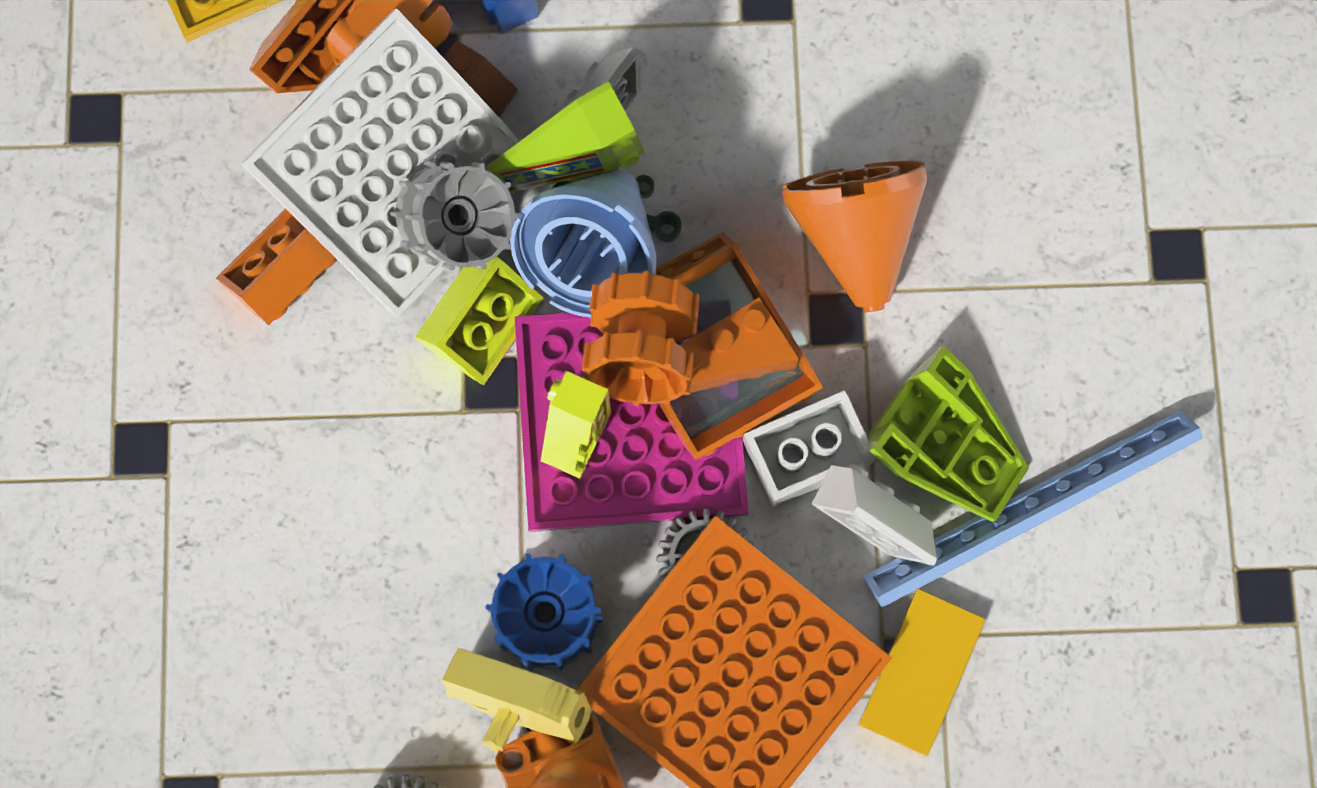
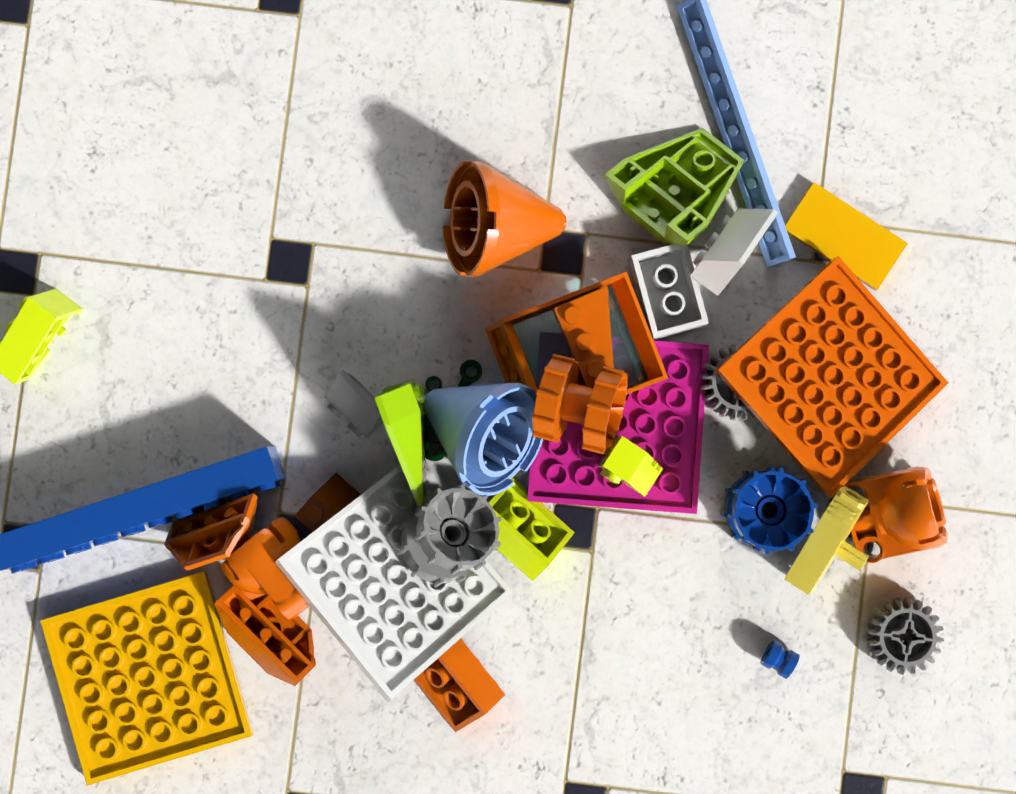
camera: 80 degrees left, 10 degrees up
none -> blue wheel [760,640,800,679]

